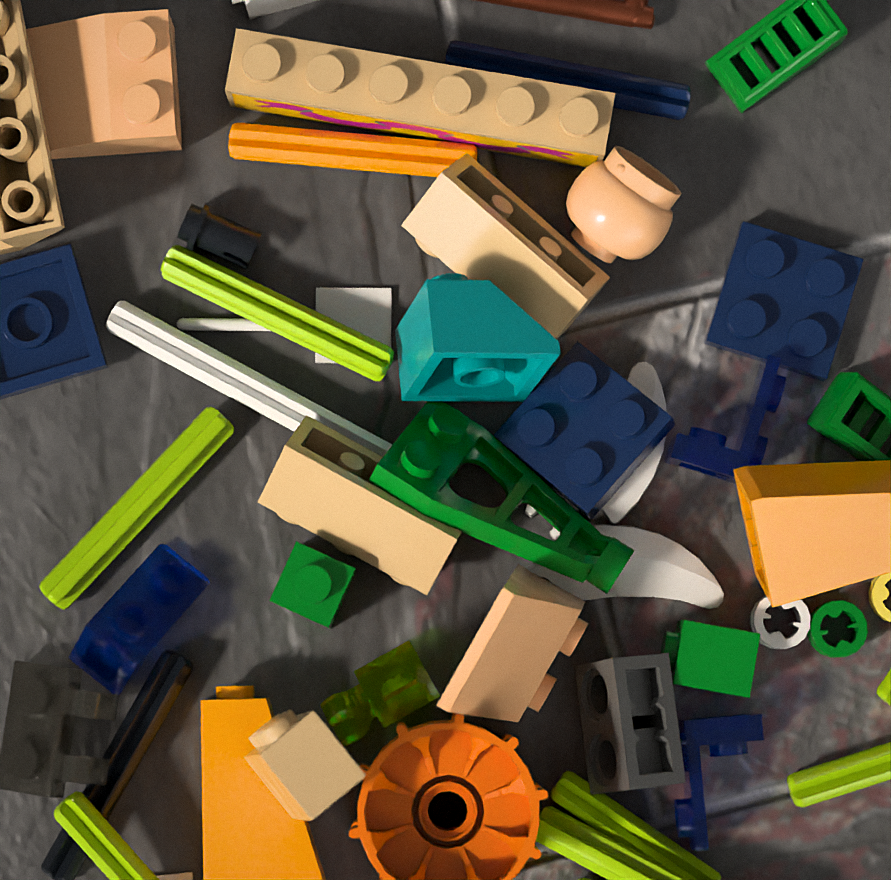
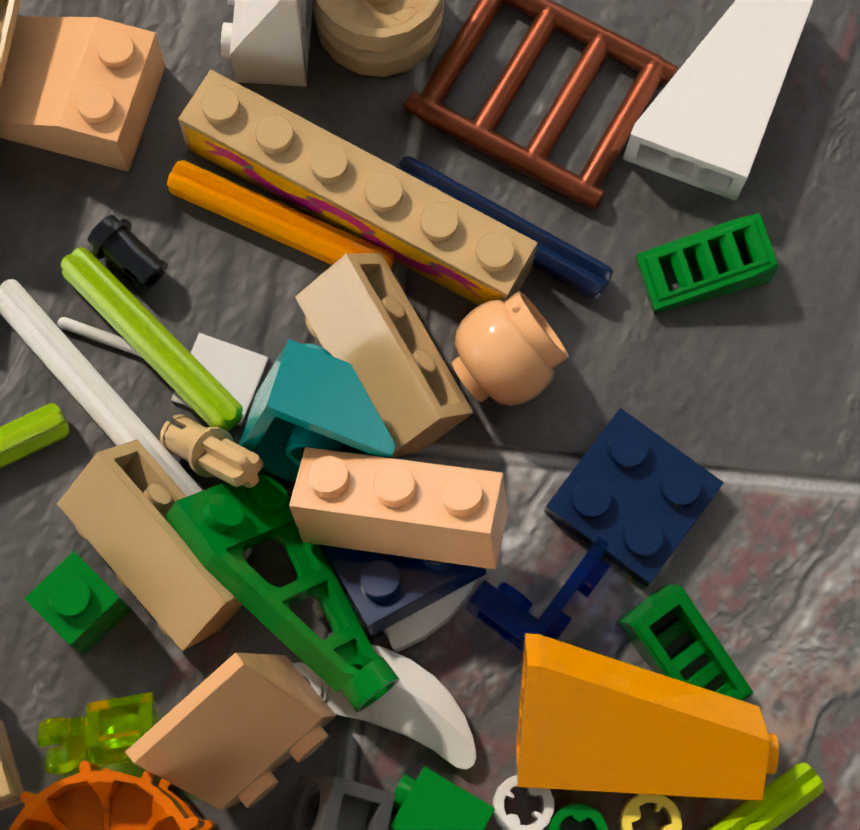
camera: 25 degrees right, 10 degrees down
none -> tan axle [160,414,263,488]
none -> light nougat brick [289,447,508,570]

